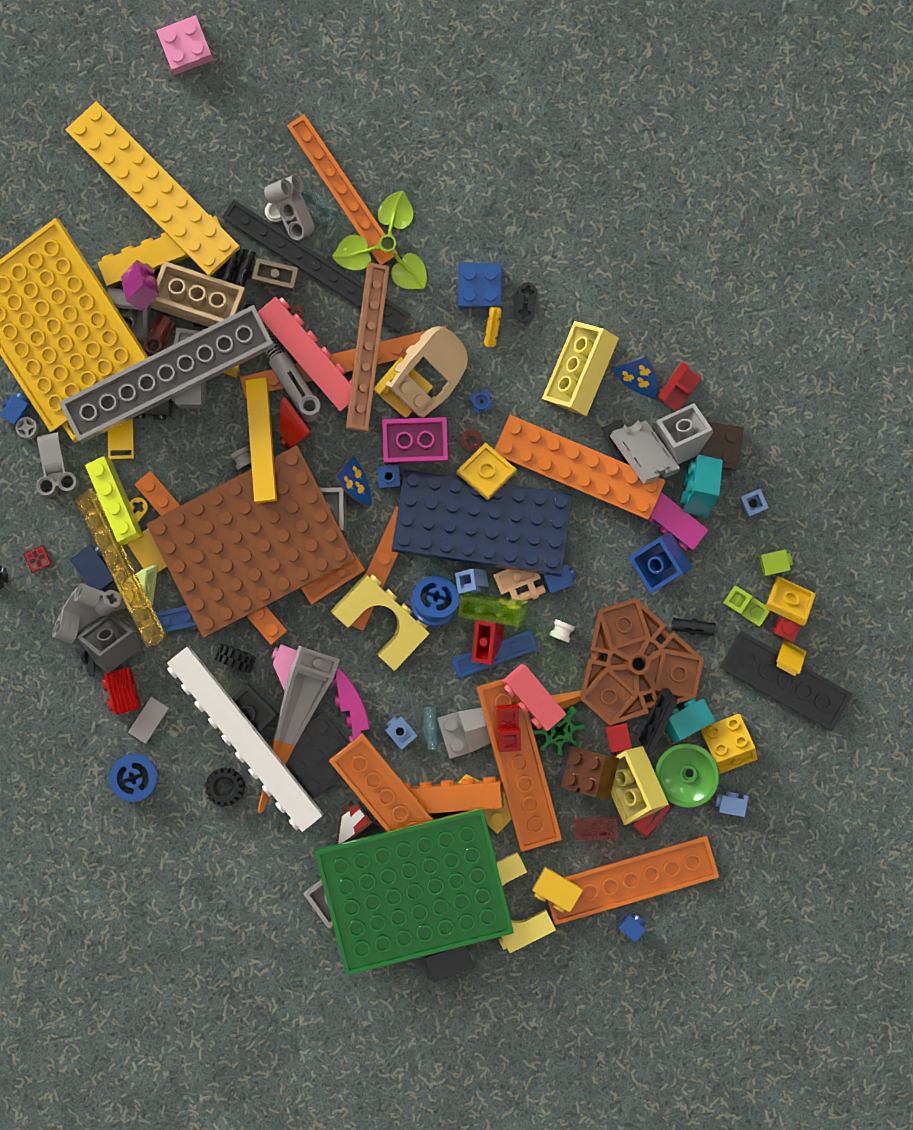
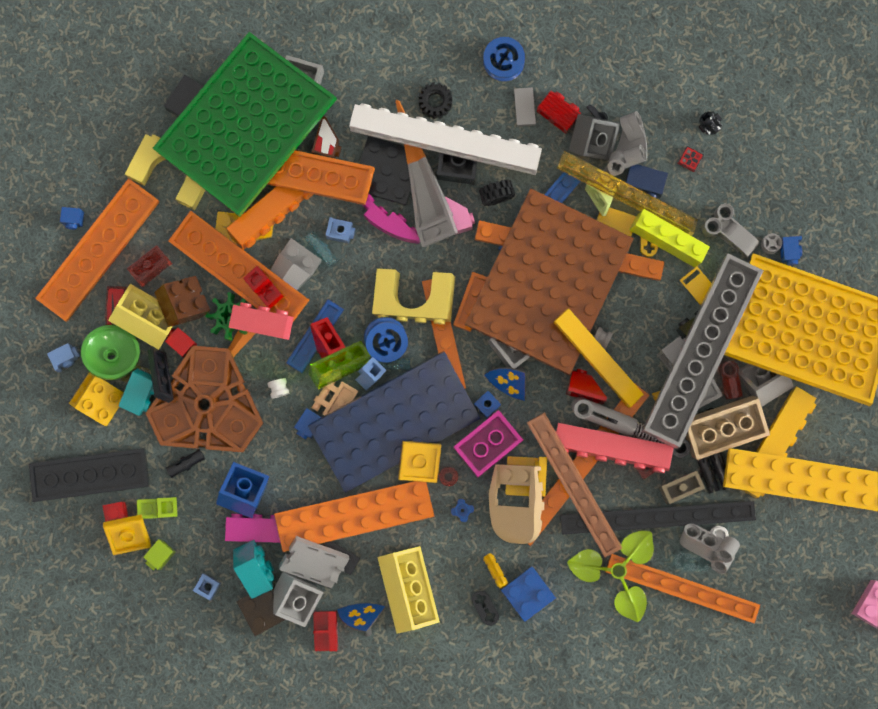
camera: 135 degrees right, 5 degrees down
magenta brick [121,260,159,312] -> none
yellow brick [532,867,583,913] -> none
yellow piece [776,639,806,676] -> none

